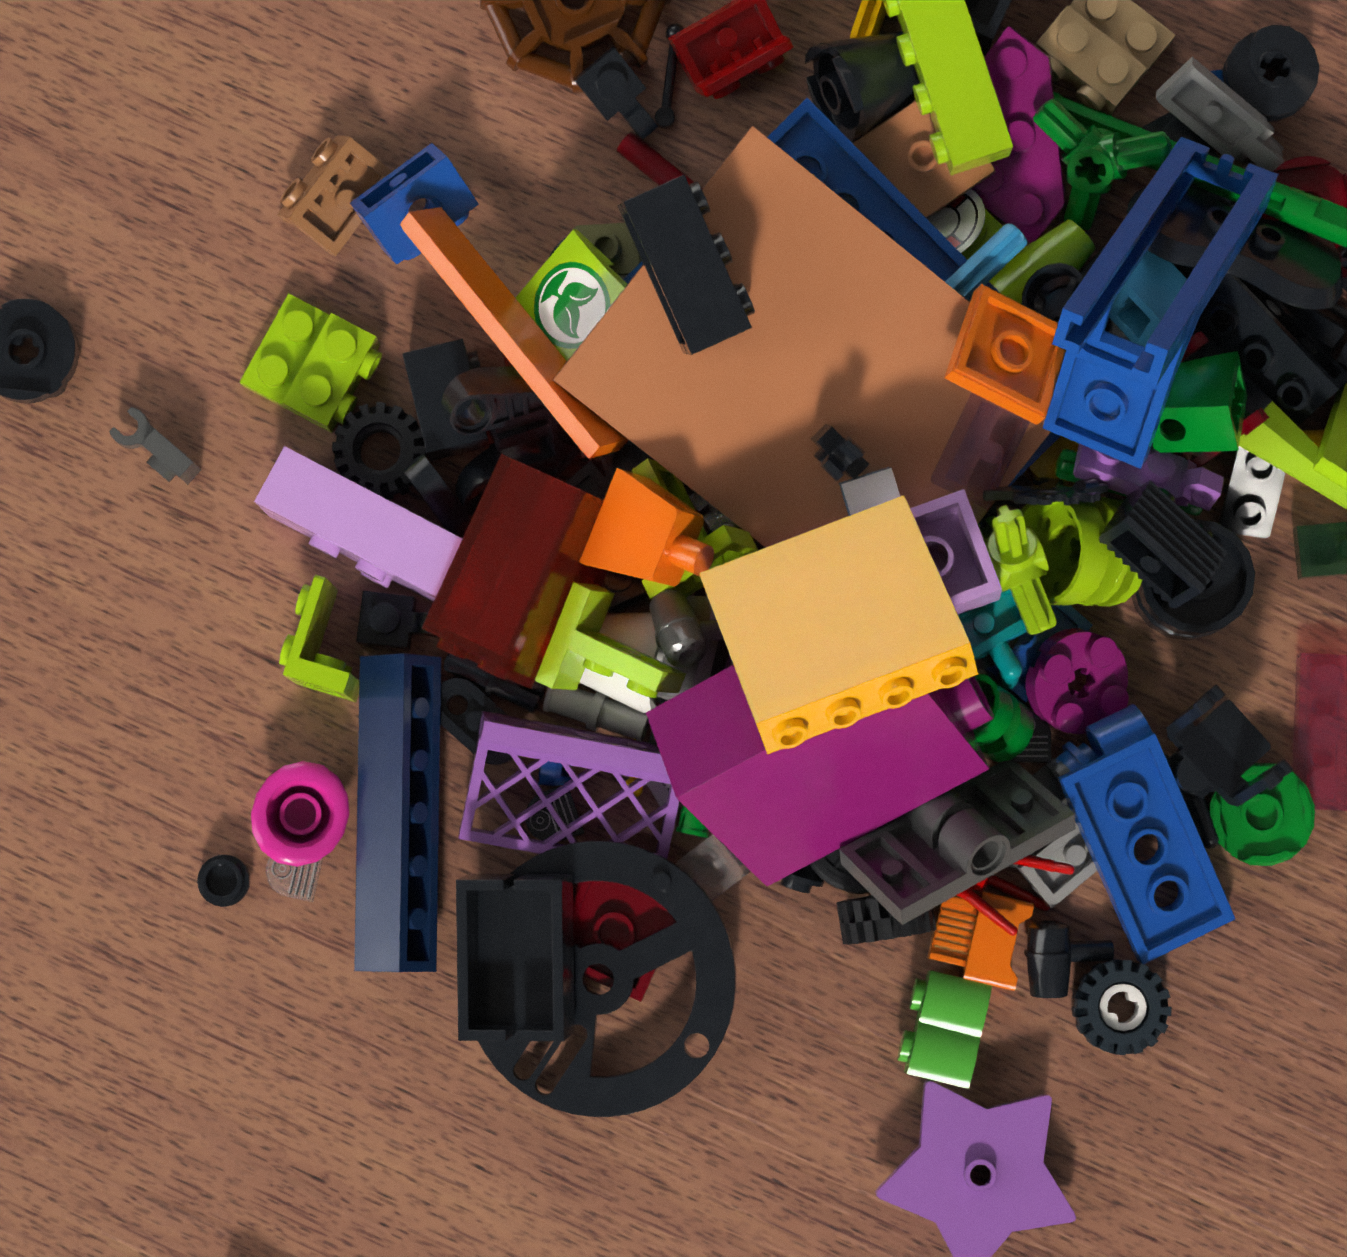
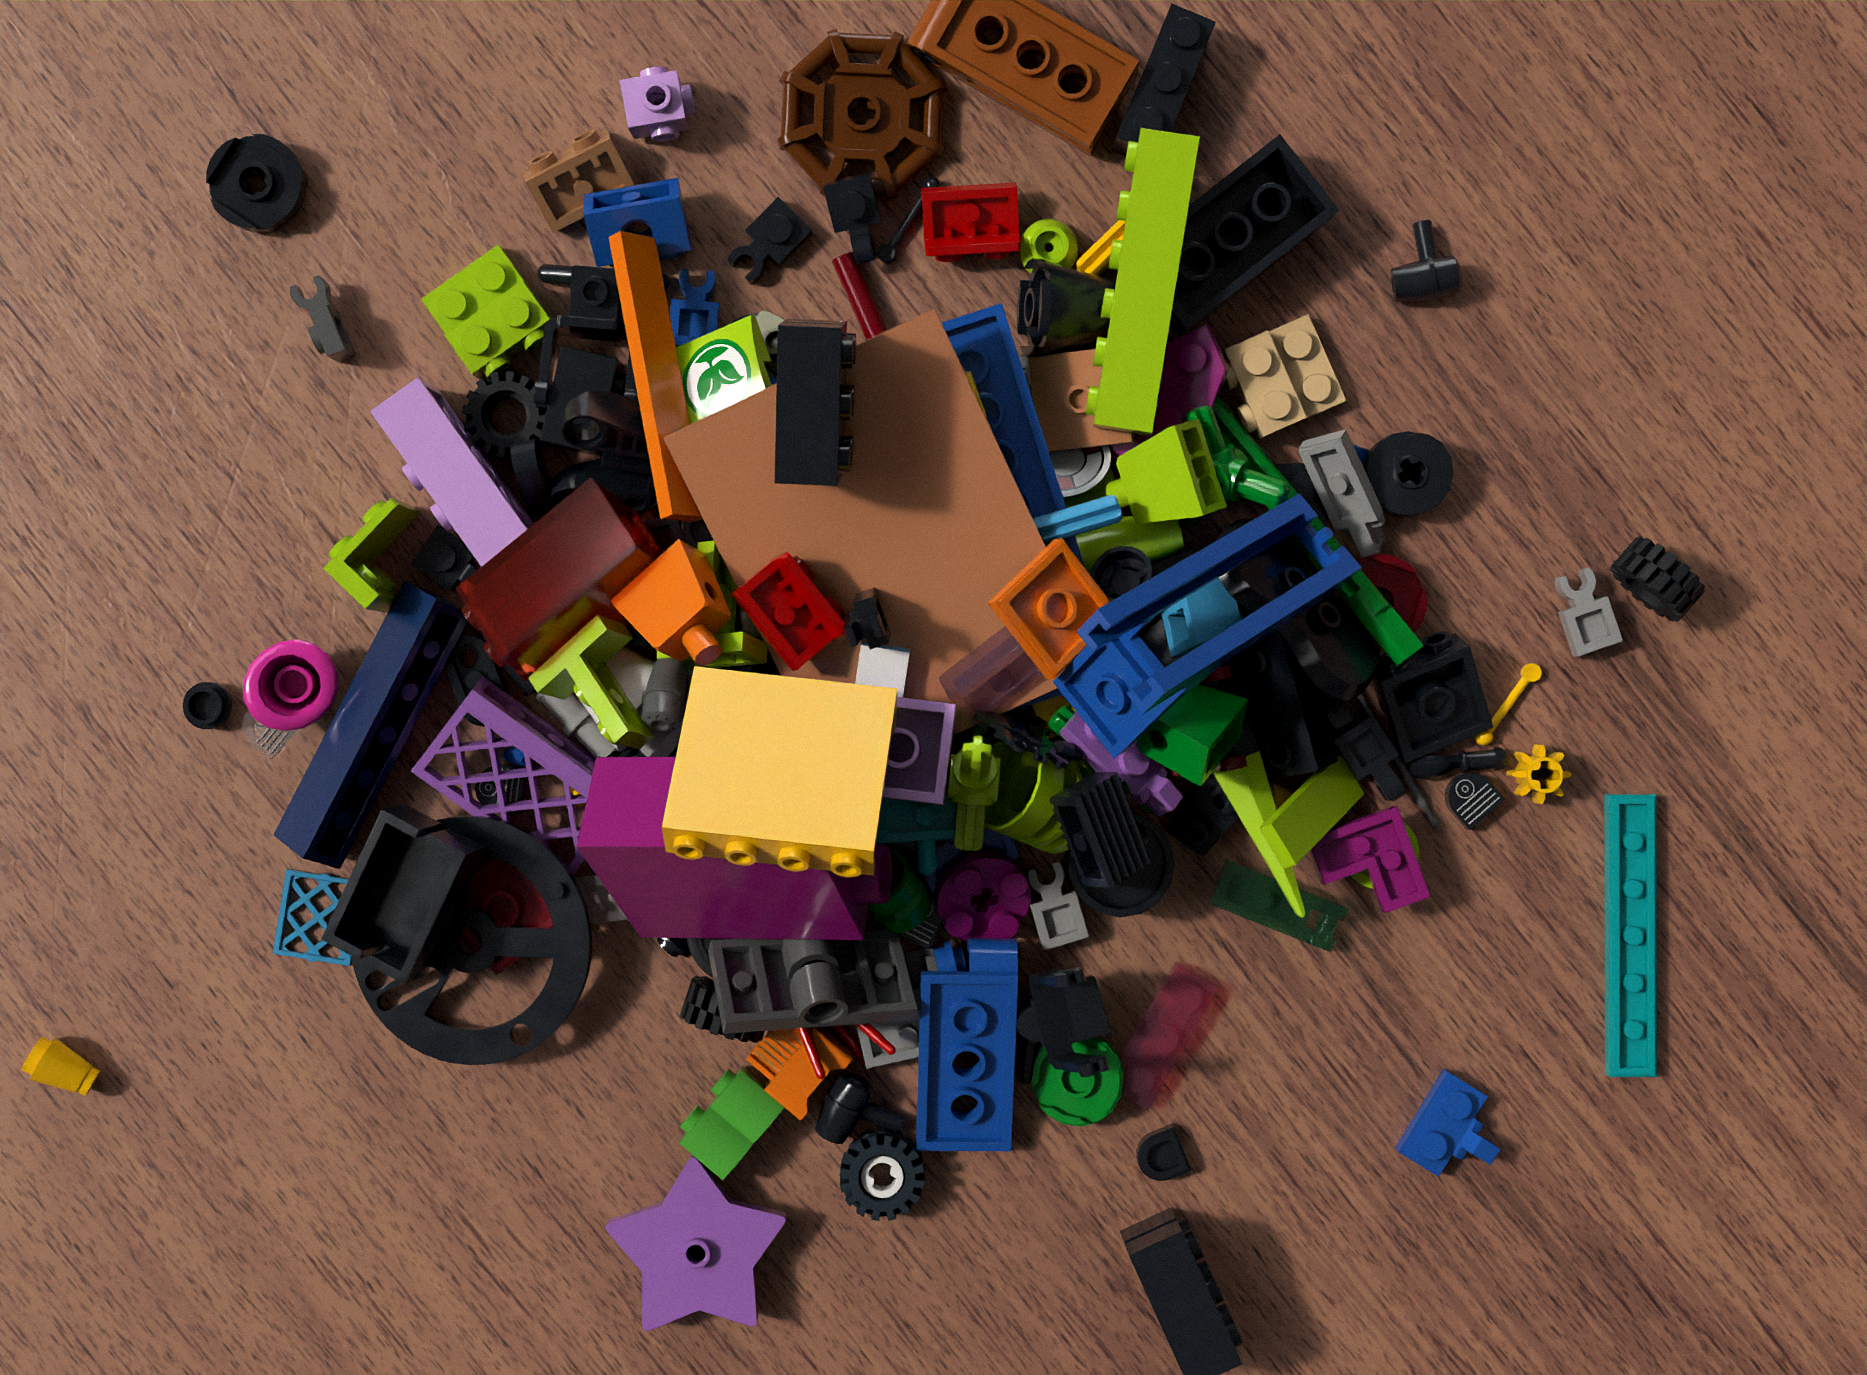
camera: 25 degrees right, 5 degrees up
none -> dark azure window [272,869,352,966]
none -> black piece [534,264,669,409]
none -> lavender brick [620,67,696,141]
none -> blue plate [670,268,720,347]
none -> black plate [728,197,813,284]
none -> red bracket [731,552,845,671]
none -> lime plate [1020,219,1078,273]
none -> light grey plate [1027,861,1089,951]
none -> lime torso [1106,419,1227,524]

